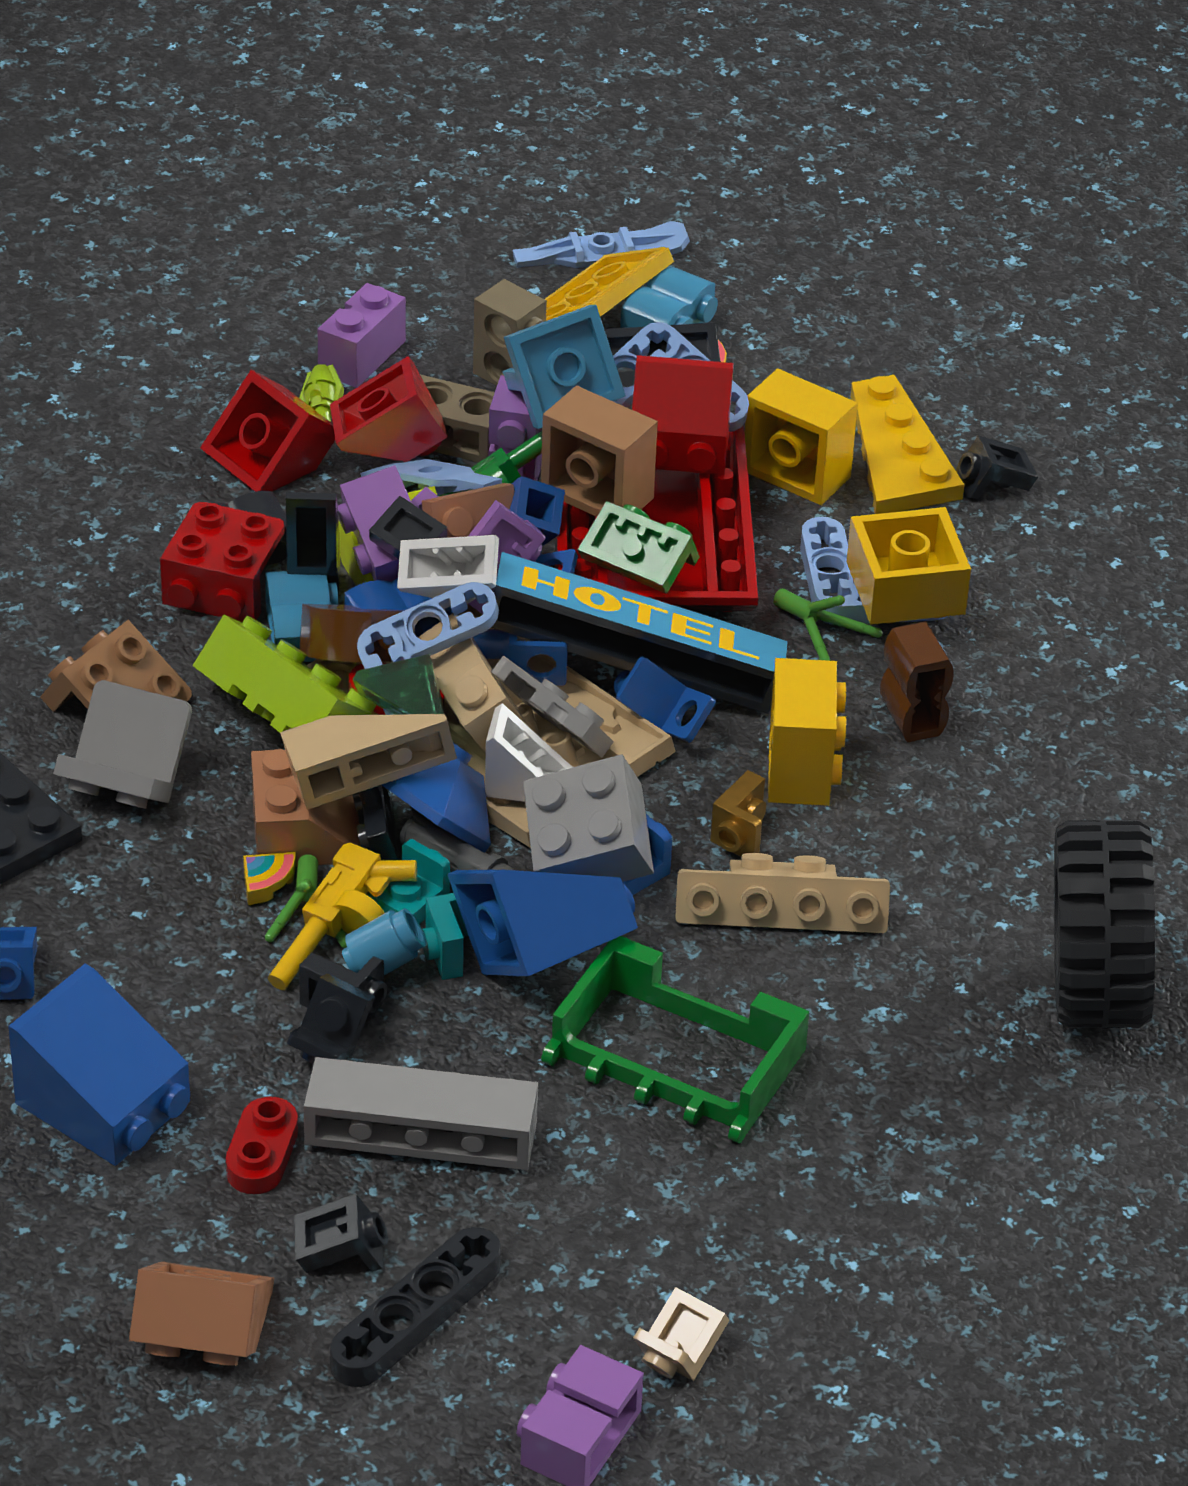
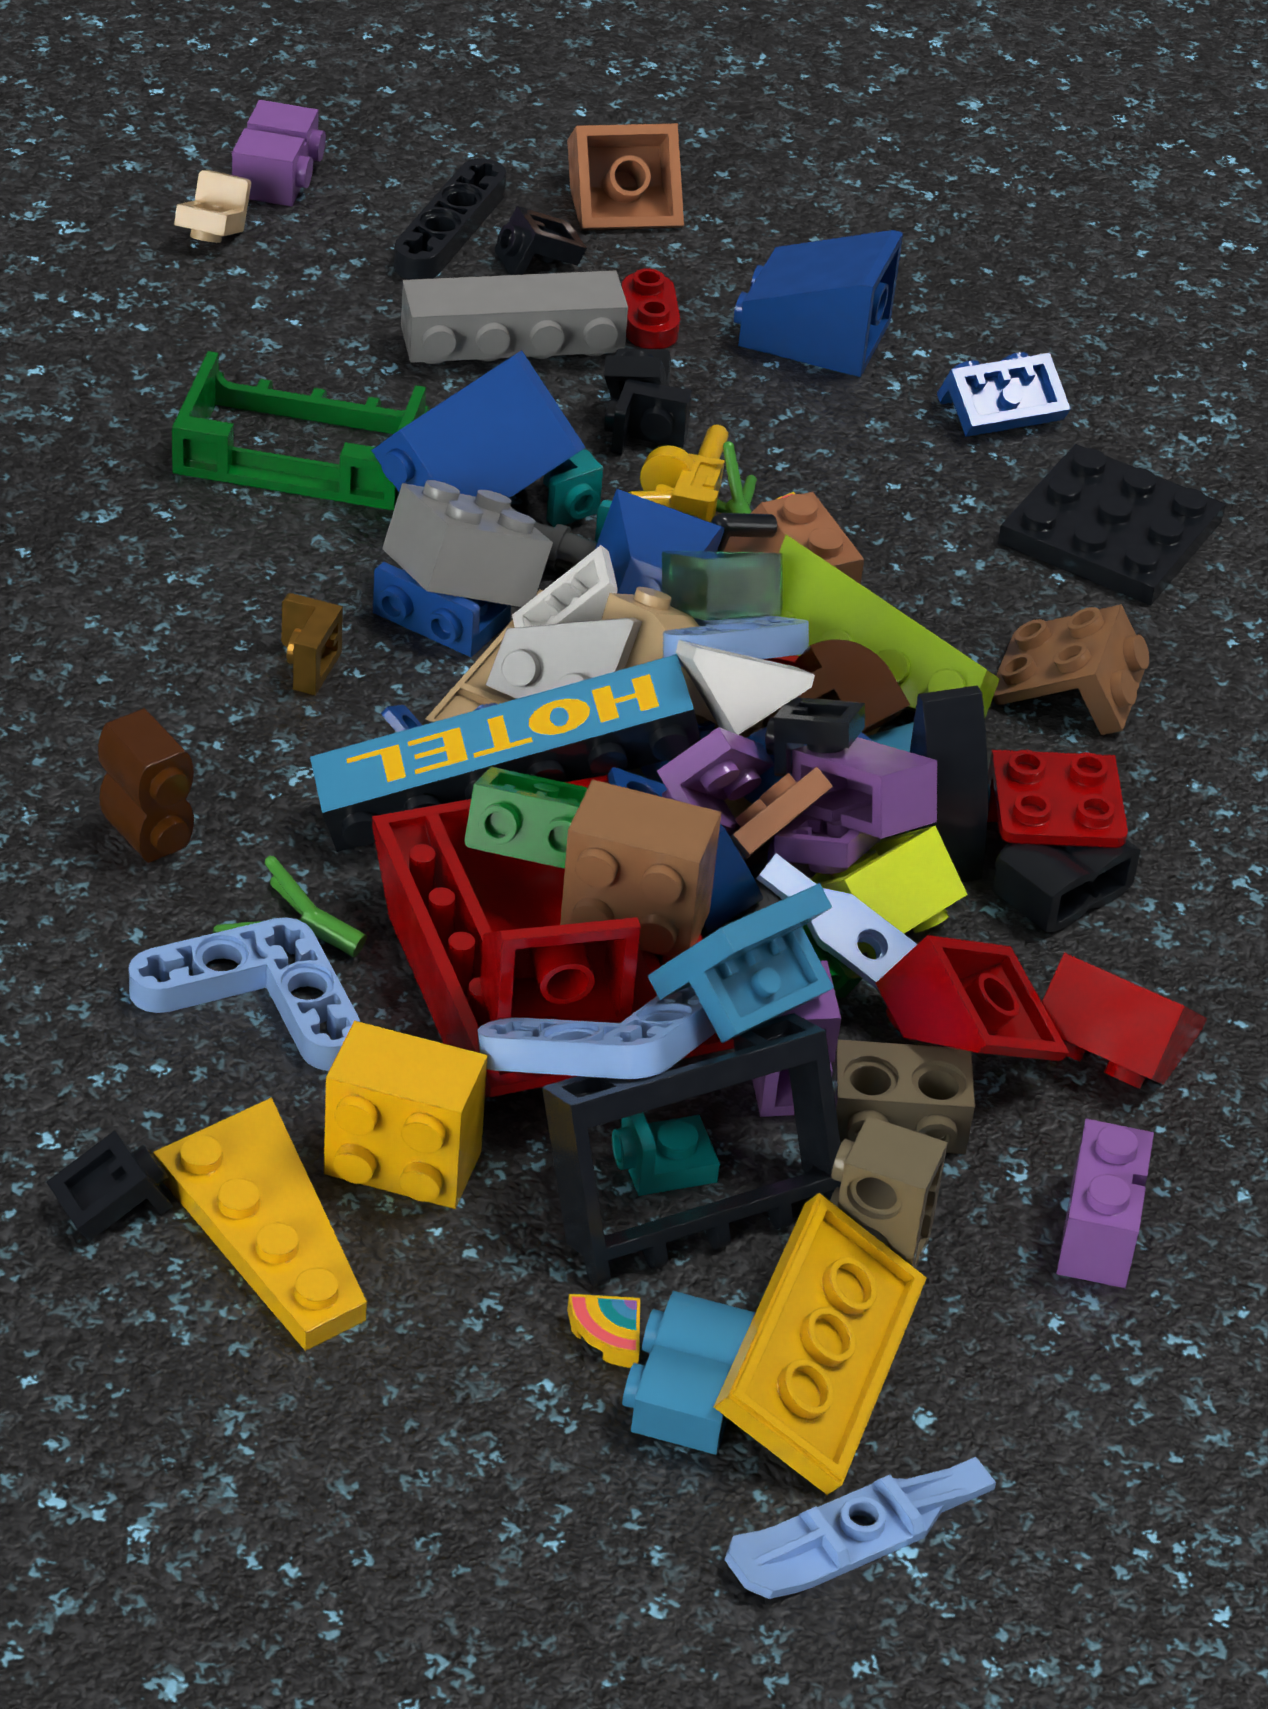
camera: 160 degrees right, 0 degrees up
light grey bracket [53,680,192,809] -> none
tan slope [280,714,457,810] -> none
lime piece [299,364,344,422] -> none
dark azure brick [342,908,426,975] -> none
tan bracket [675,853,890,933] -> none
yellow brick [768,658,846,806] -> none
yellow brick [846,507,971,625] -> none

